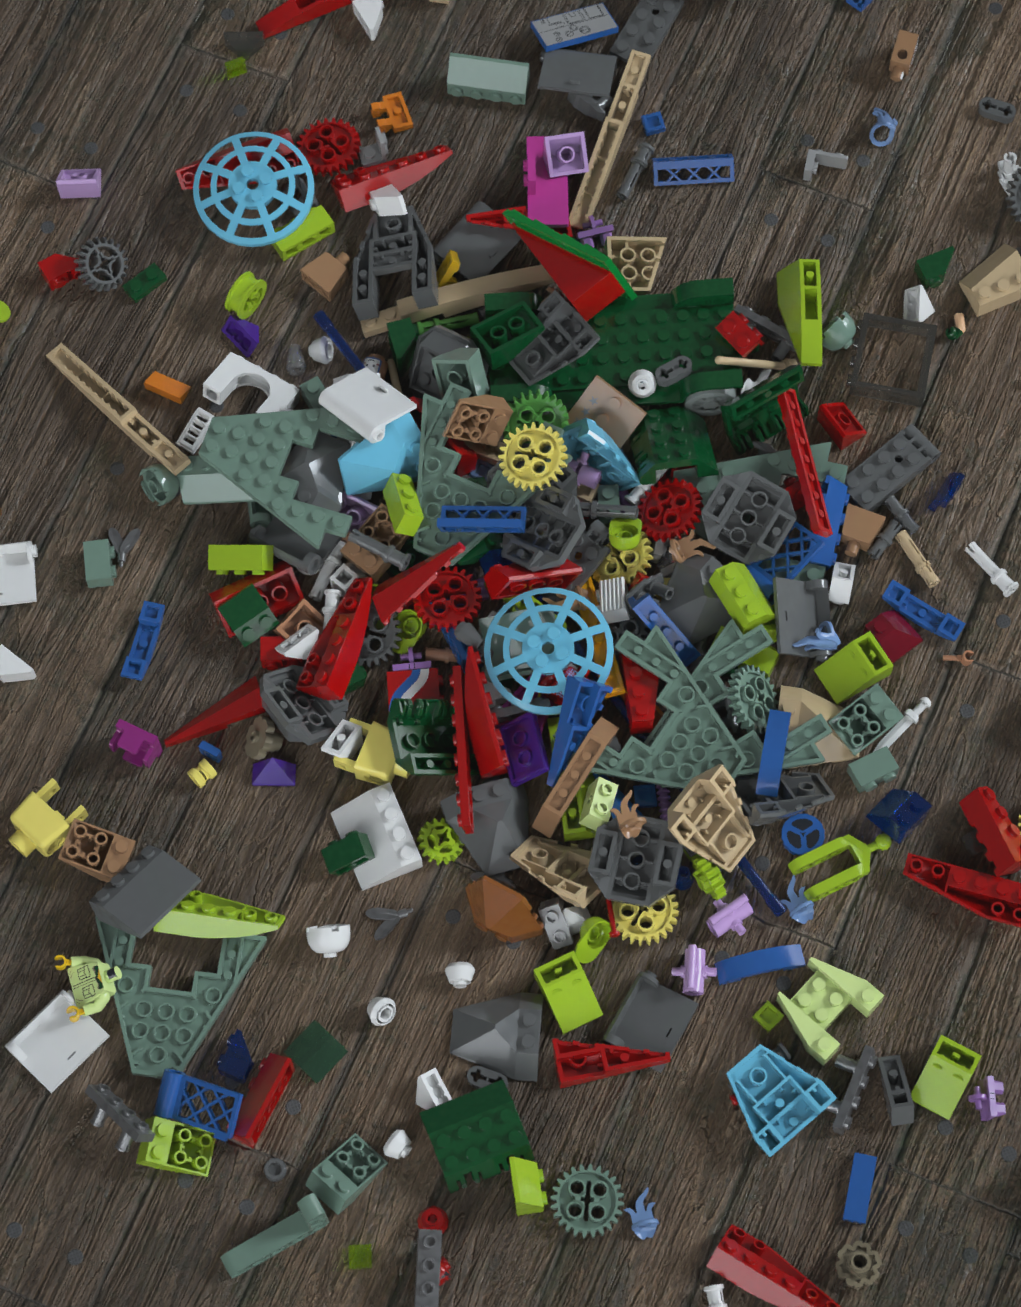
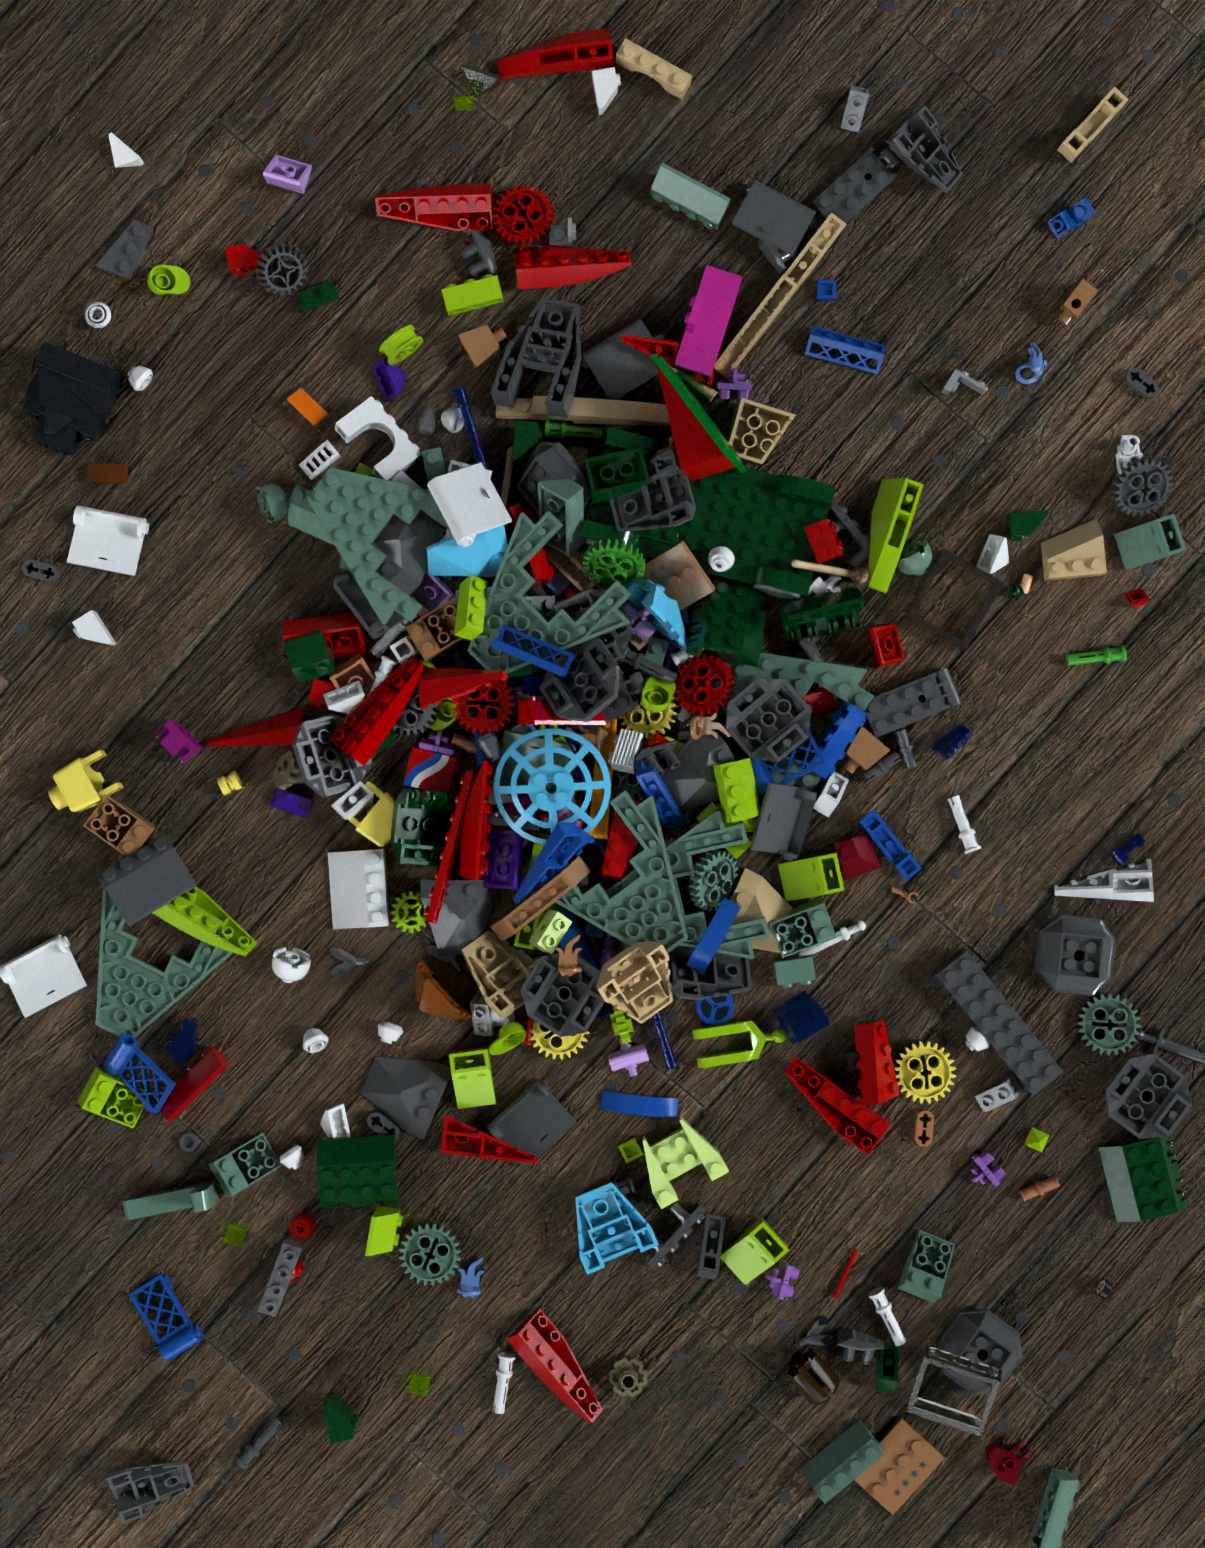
camera: 20 degrees right, 20 degrees up
tan slope [46,343,191,476] -> none
yellowish green torso [54,955,122,1022] -> none
sand green brick [83,539,117,588] -> none
flat silver plate [85,1083,156,1152] -> none
flat silver piece [108,528,140,568] -> none
blue slope [121,601,165,681] -> none
medium azure dish [193,131,315,247] -> none
blue tile [198,741,223,764] -> none
lime brick [208,545,274,575] -> none
clear green slope [283,1020,348,1084] -> none
dark green brick [321,831,375,876] -> none
dark grey pin [348,528,411,572] -> none
head [360,354,388,381] -> none
white slope [368,184,408,216] -> none
orange plate [370,91,413,133] -> none
yellow hinge [436,250,460,288] -> none
medium nougat slope [442,394,513,446] -> none
light yellow gear [498,422,568,492] -> none
light grey tile [530,2,619,52] -> none
lavender slope [543,131,589,178] -> none
dark grey pin [616,142,655,200] -> none
dark grey beam [655,356,692,387] -> none
lavender pin [672,944,717,996] -> none
red plate [777,389,833,538] -> none
medium blue piece [778,875,814,924] -> none
medium blue piece [793,621,841,651] -> none
blue tile [842,1152,877,1225] -> none
tan pin [895,530,940,588] -> none

